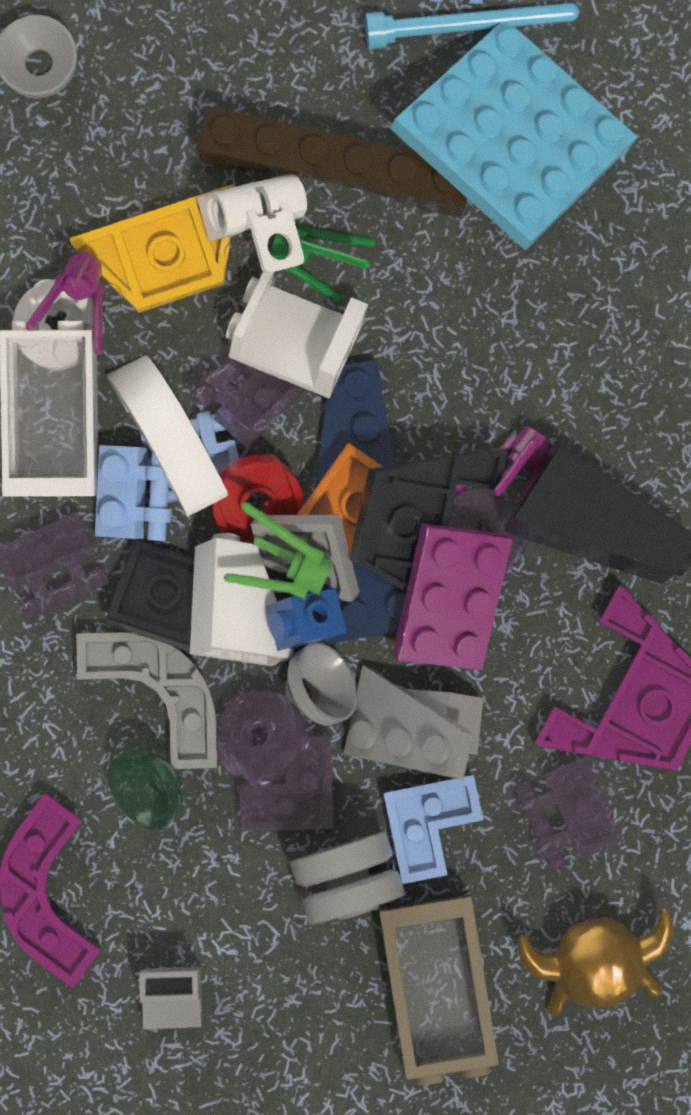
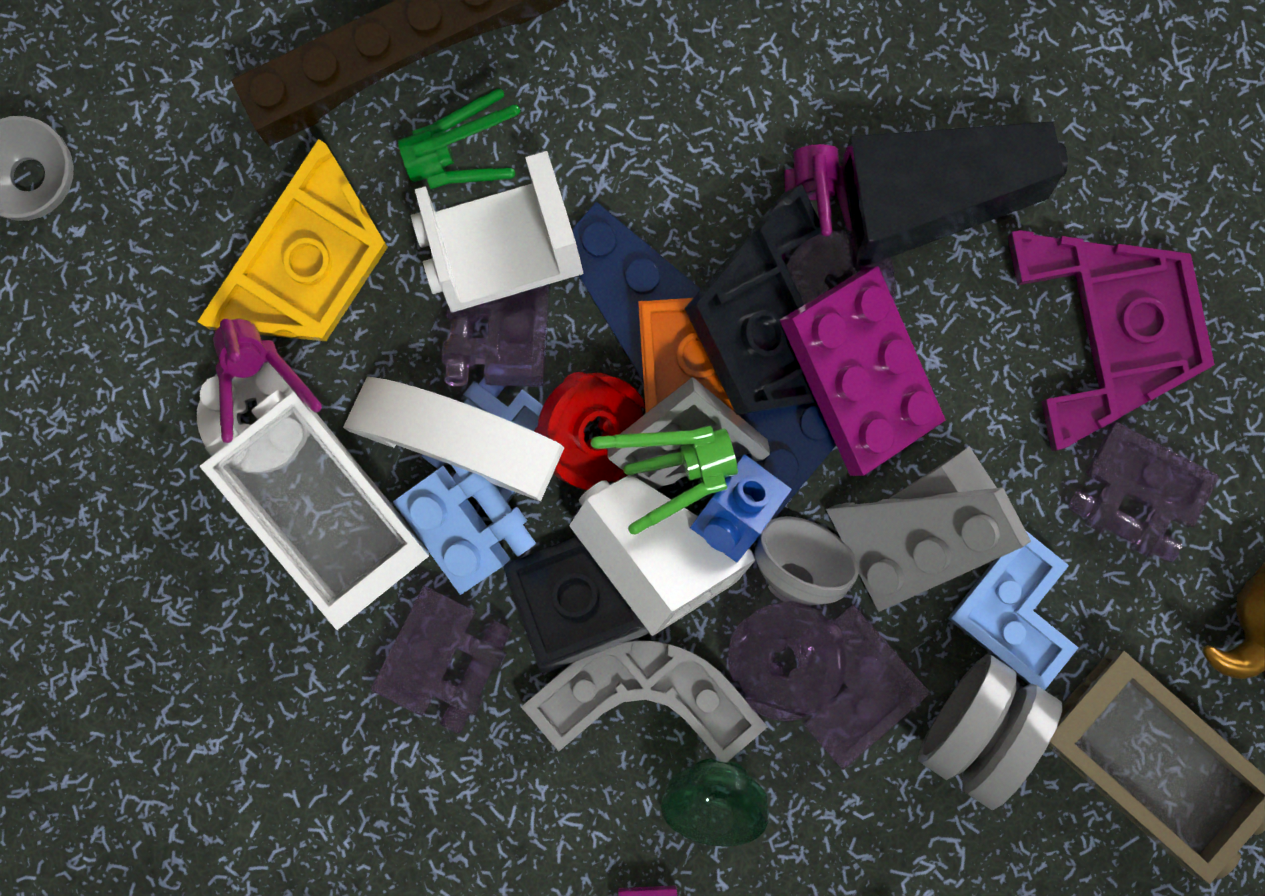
camera: 40 degrees left, 0 degrees up
white piece [197,174,307,273] -> none

